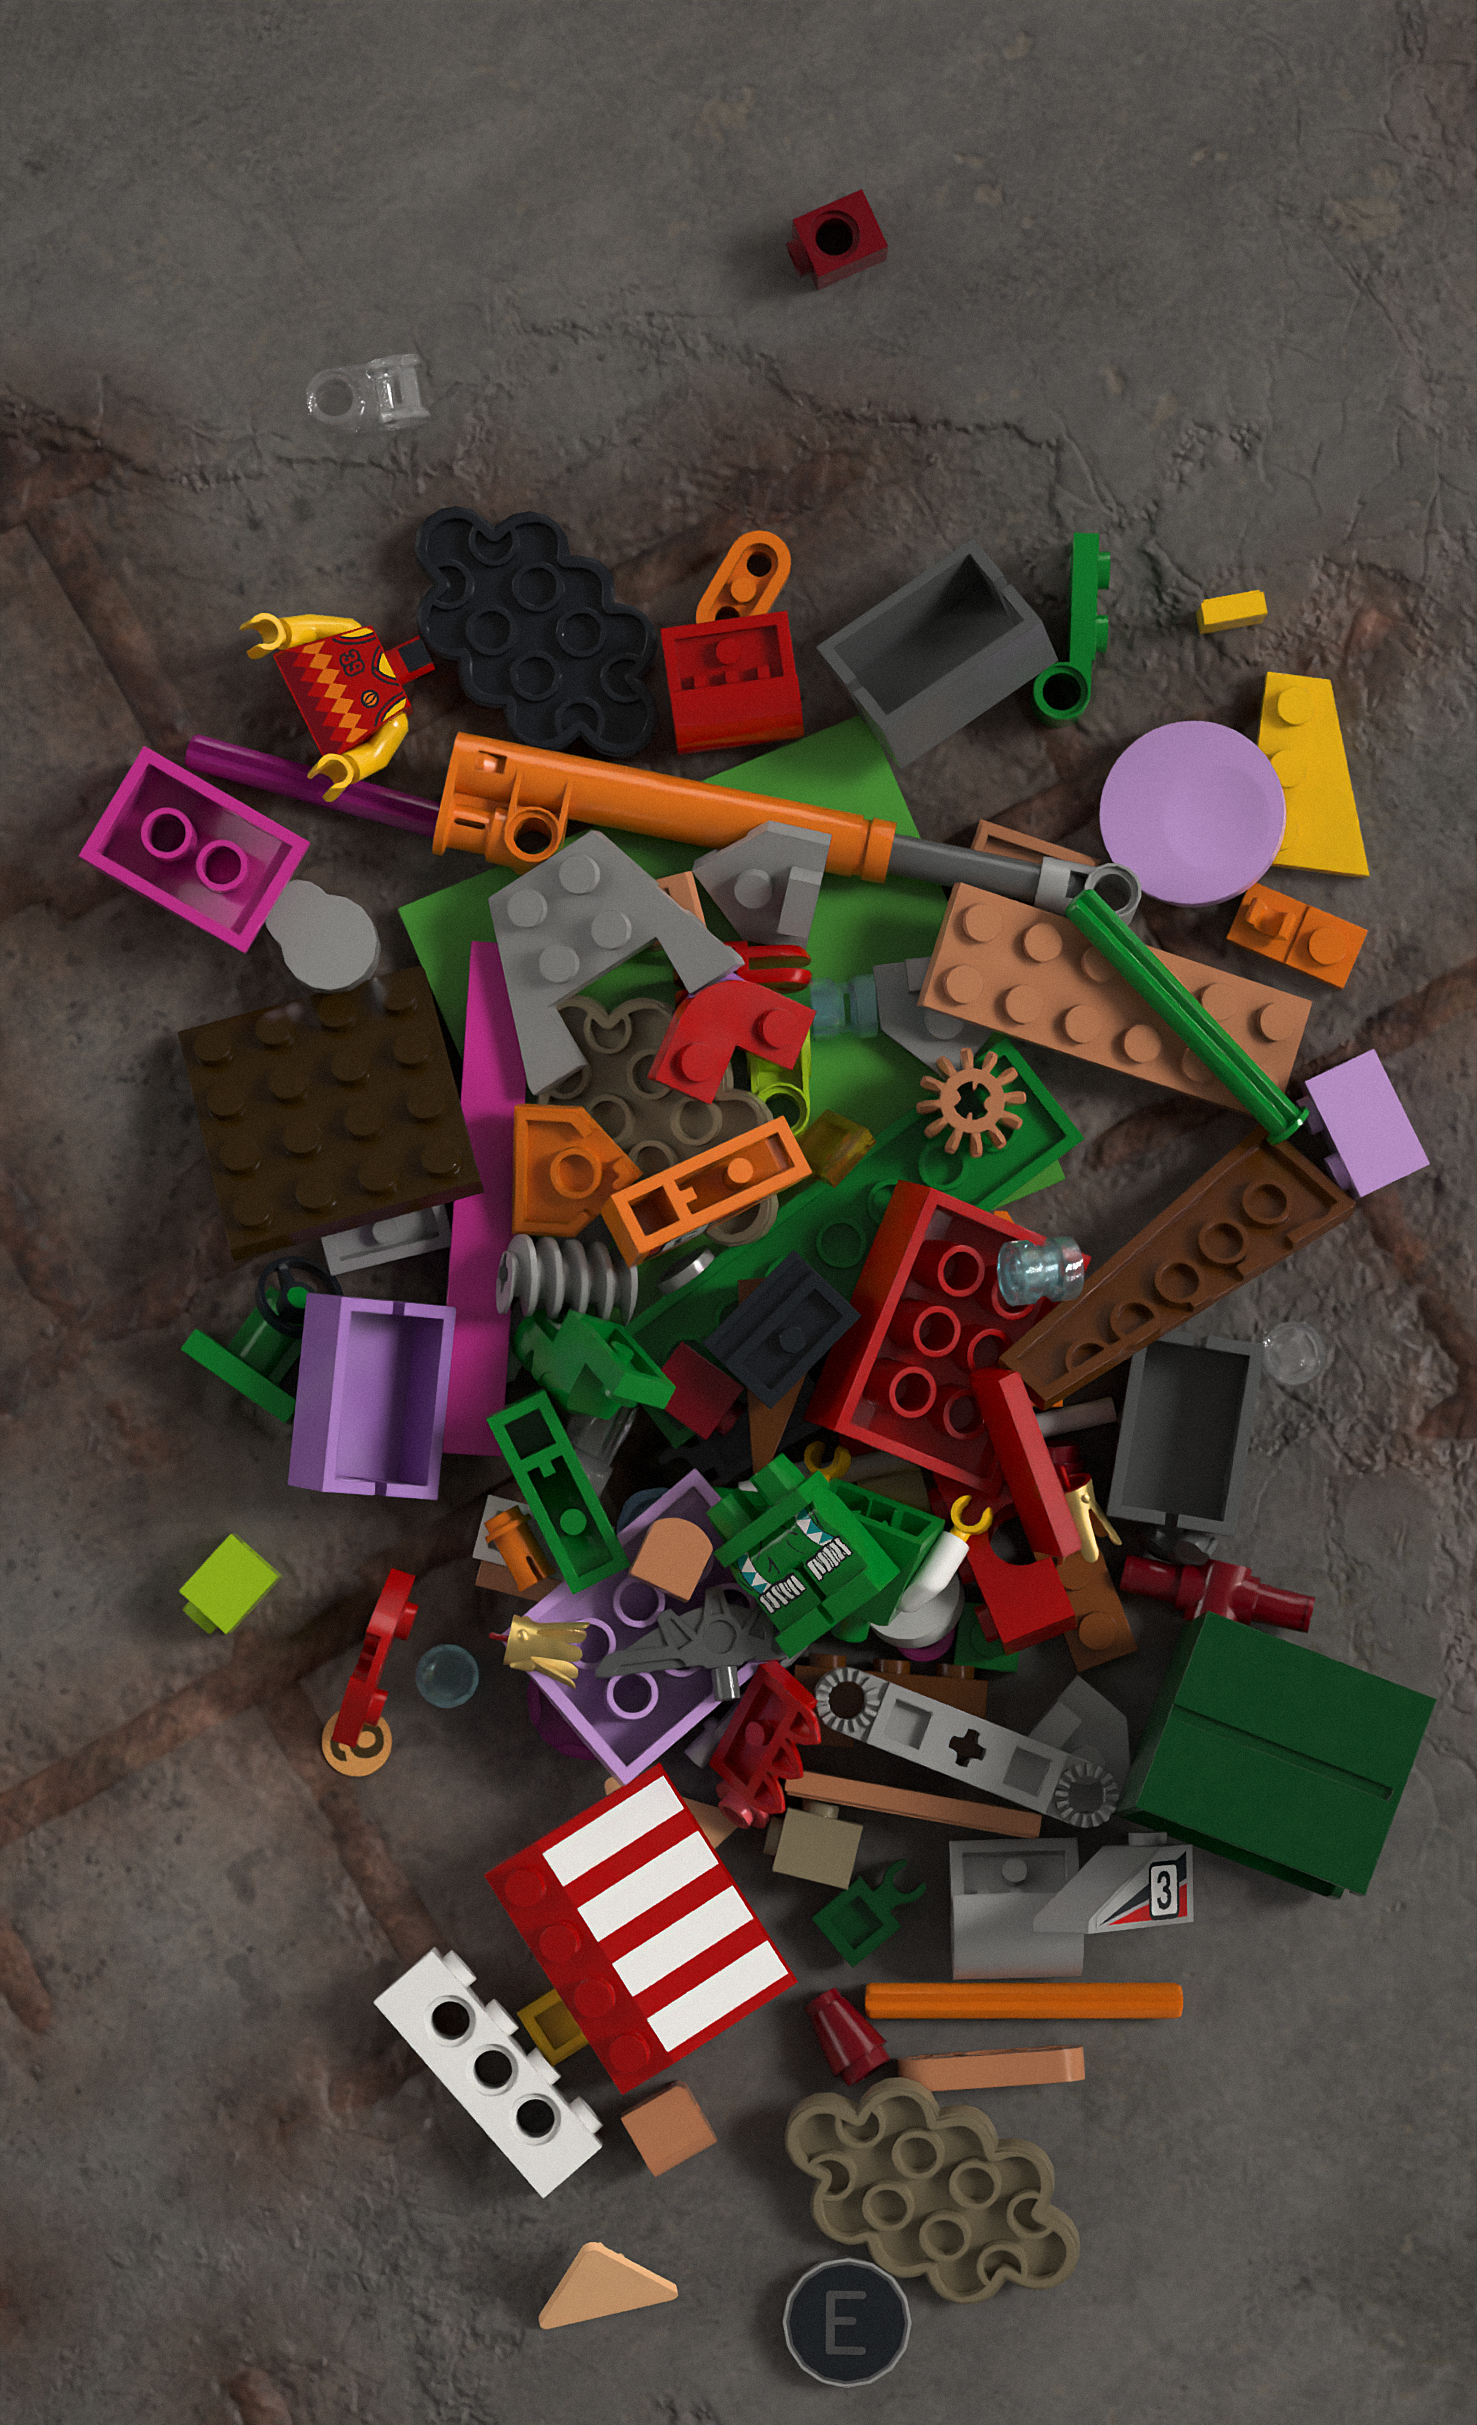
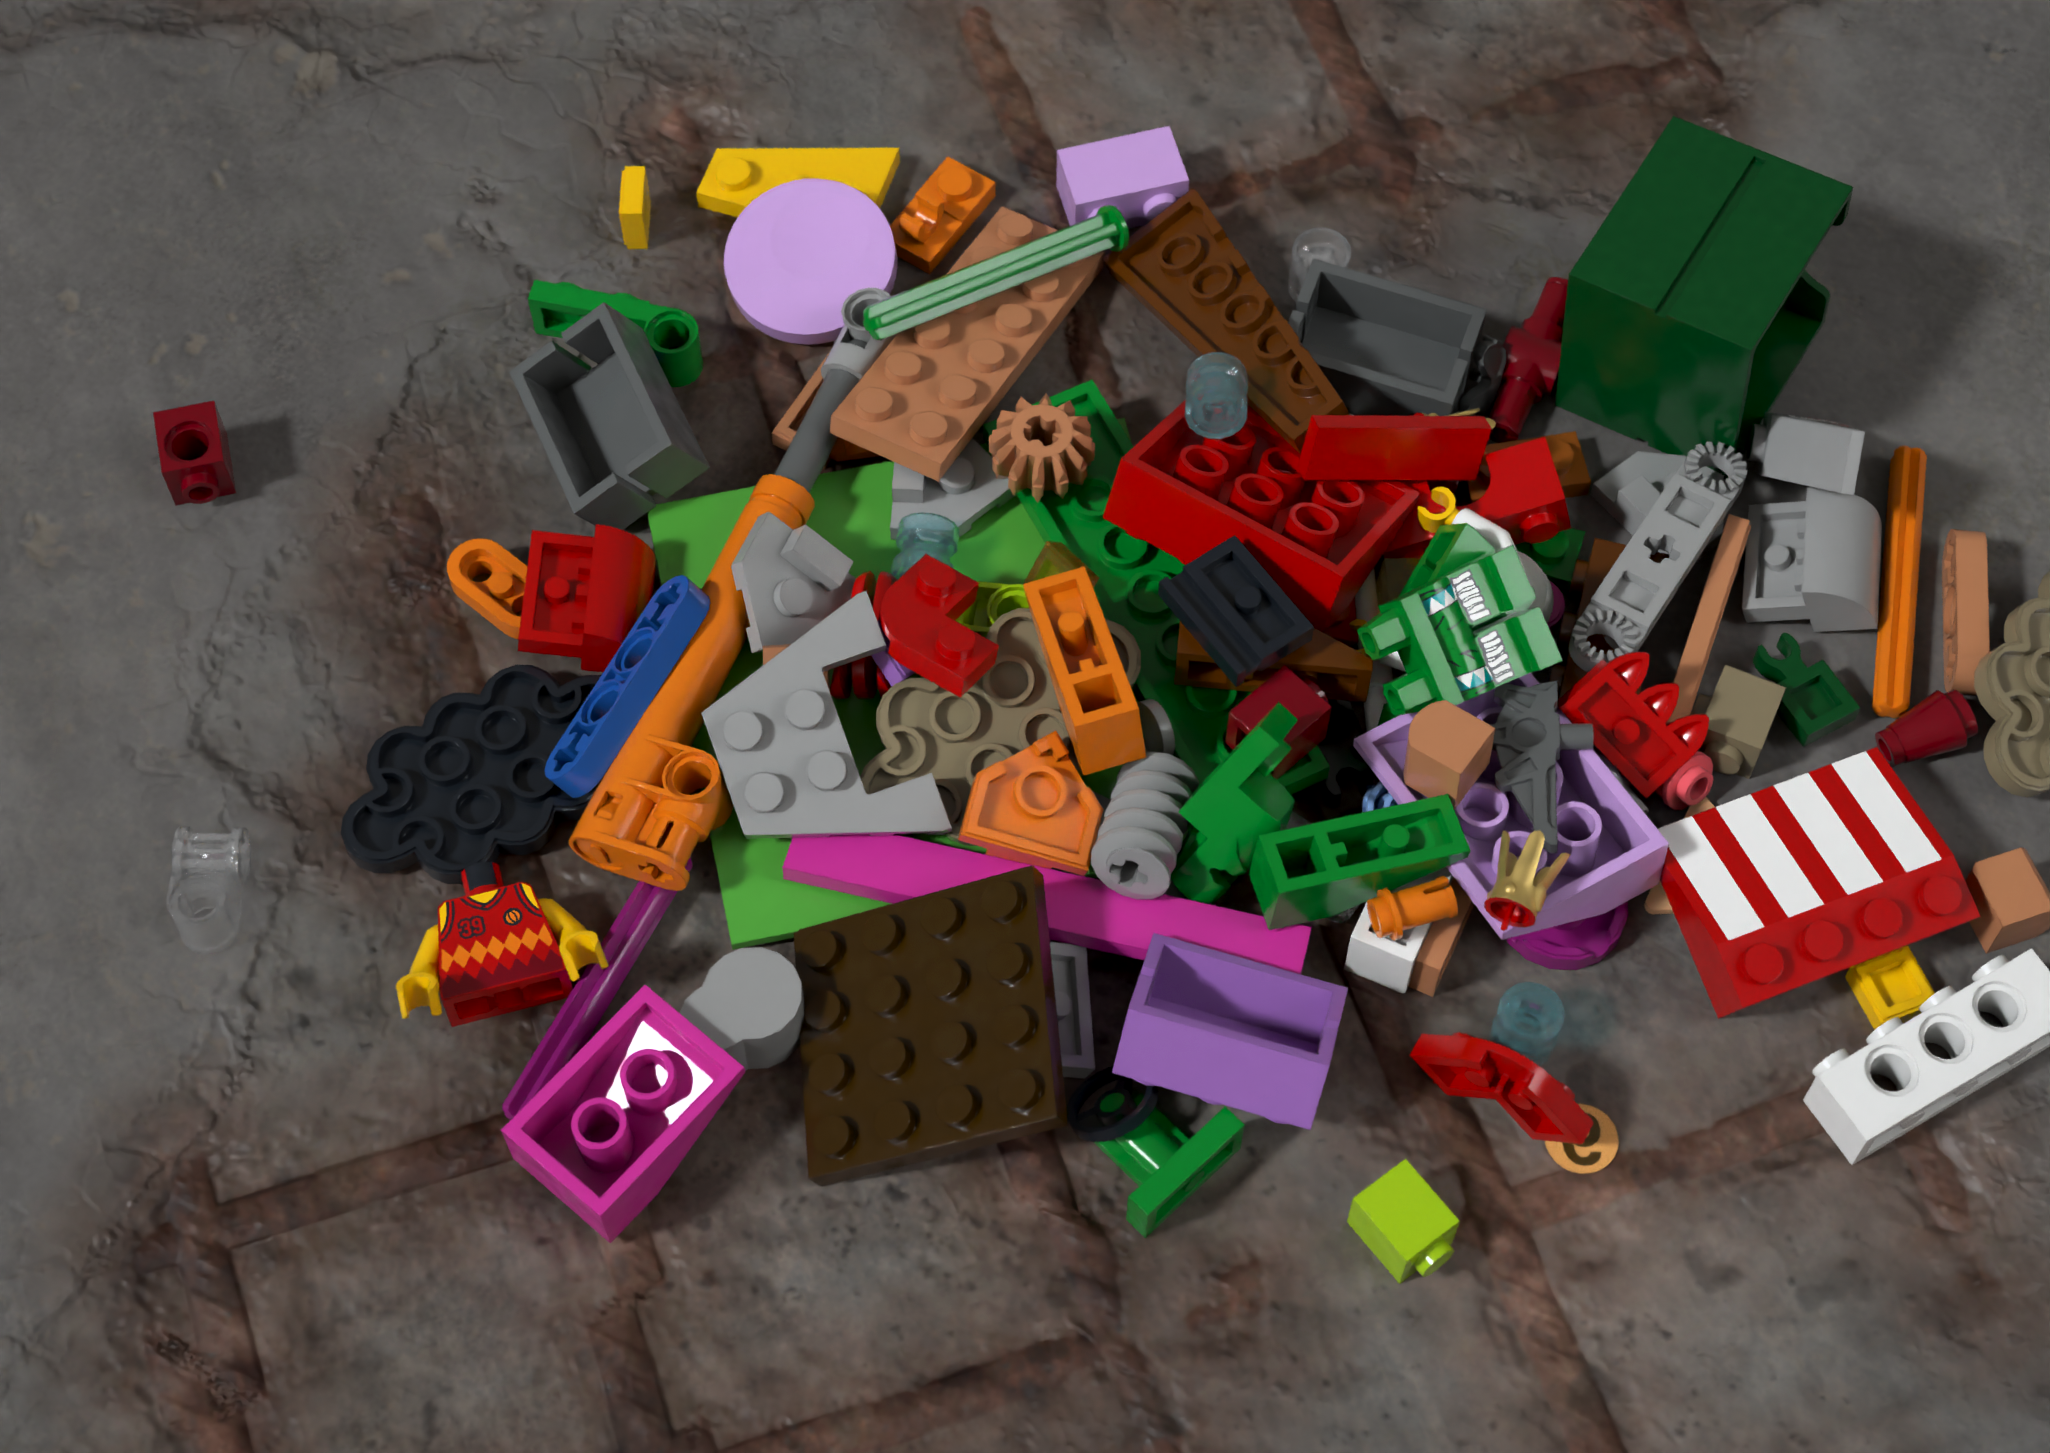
camera: 75 degrees left, 25 degrees down
none -> blue beam [544,575,710,798]

